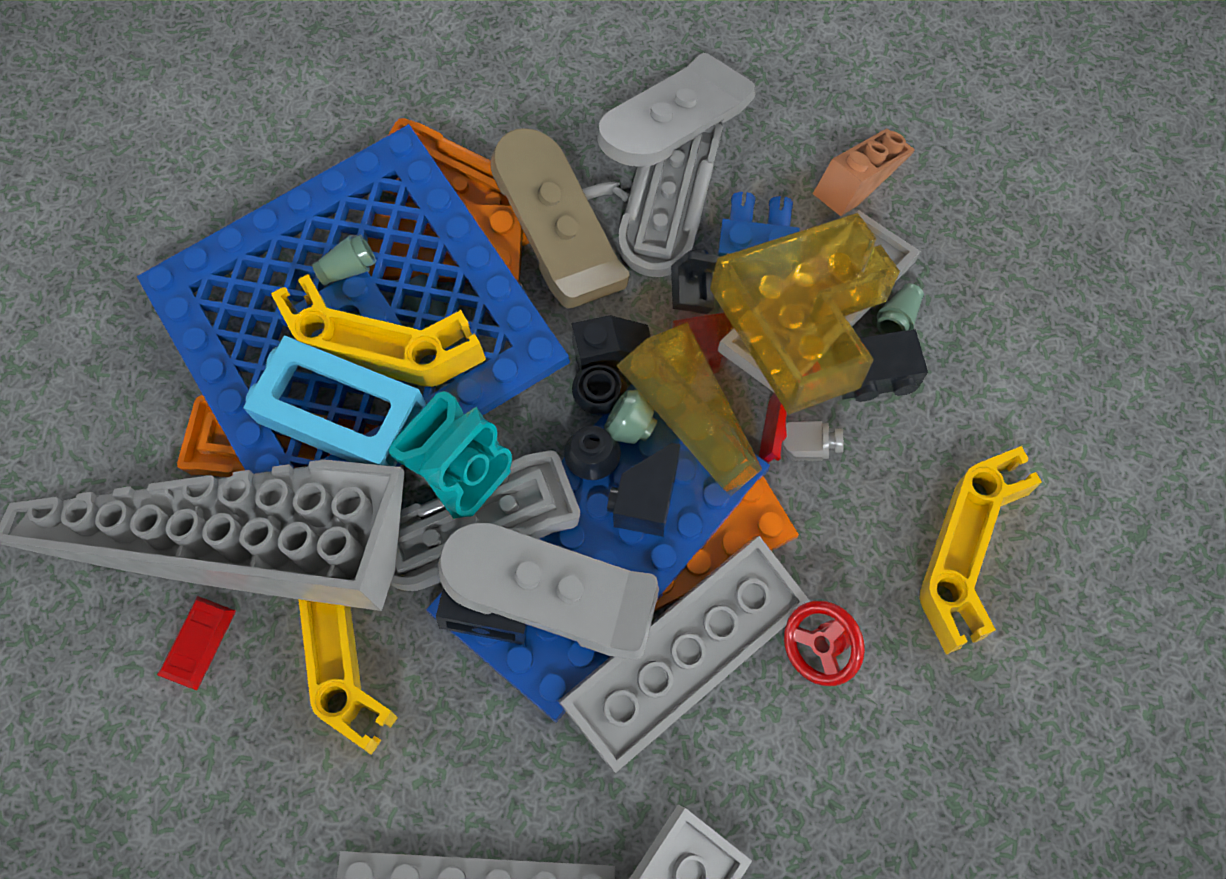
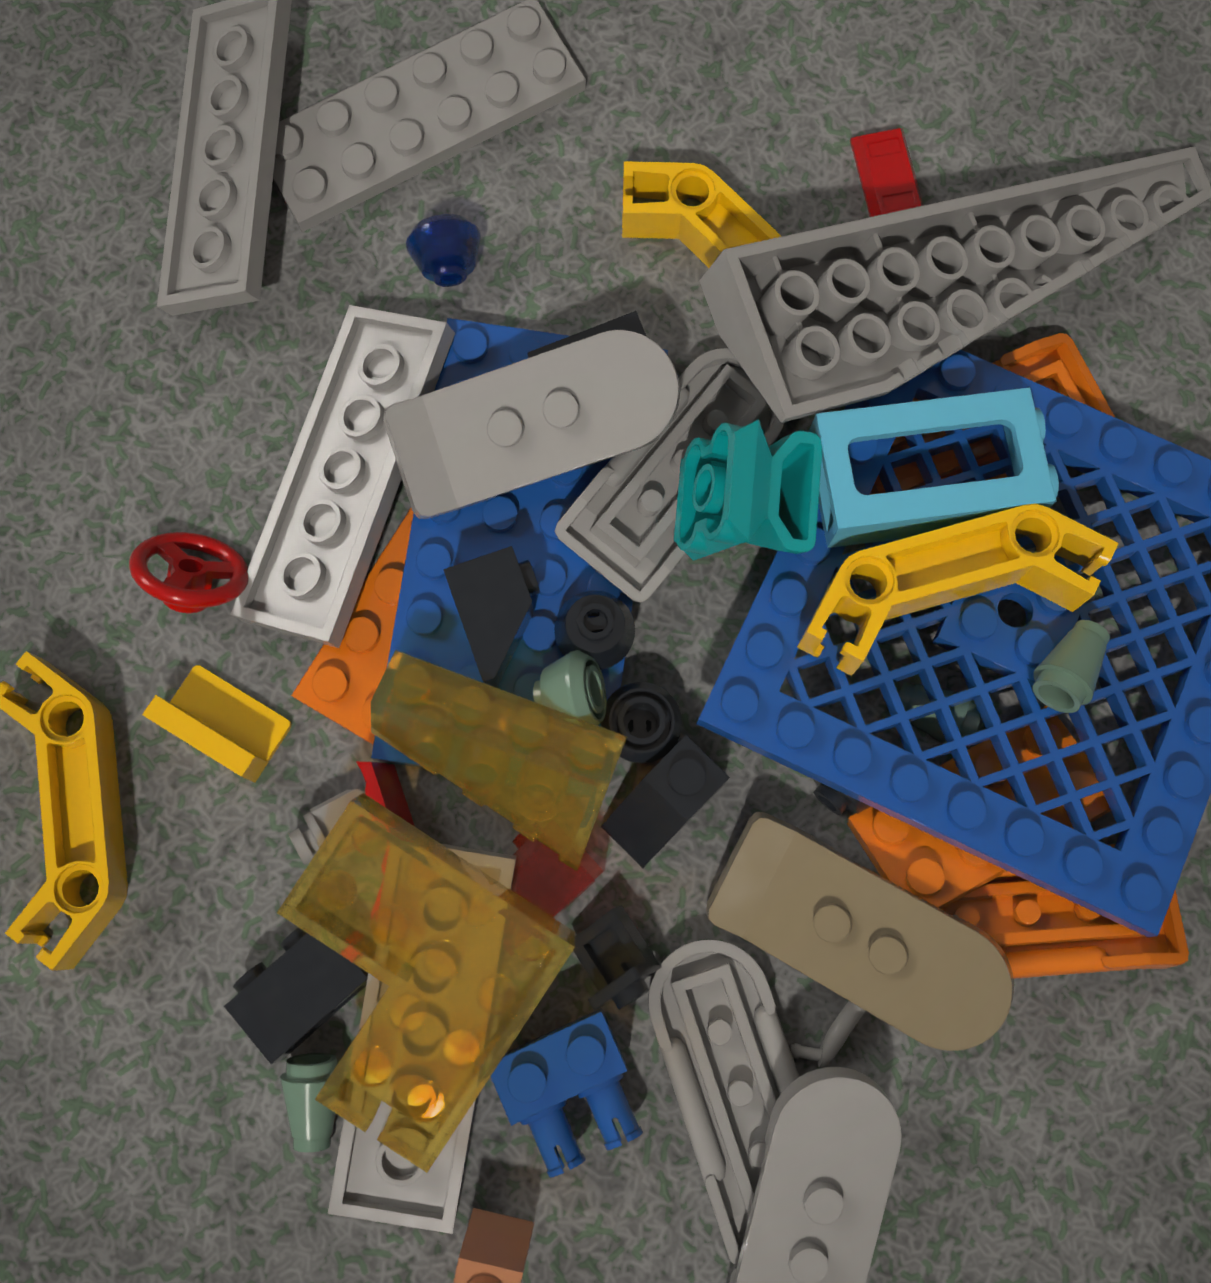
camera: 150 degrees right, 10 degrees up
none -> yellow panel [142,665,292,783]
none -> clear blue cone [406,214,481,287]

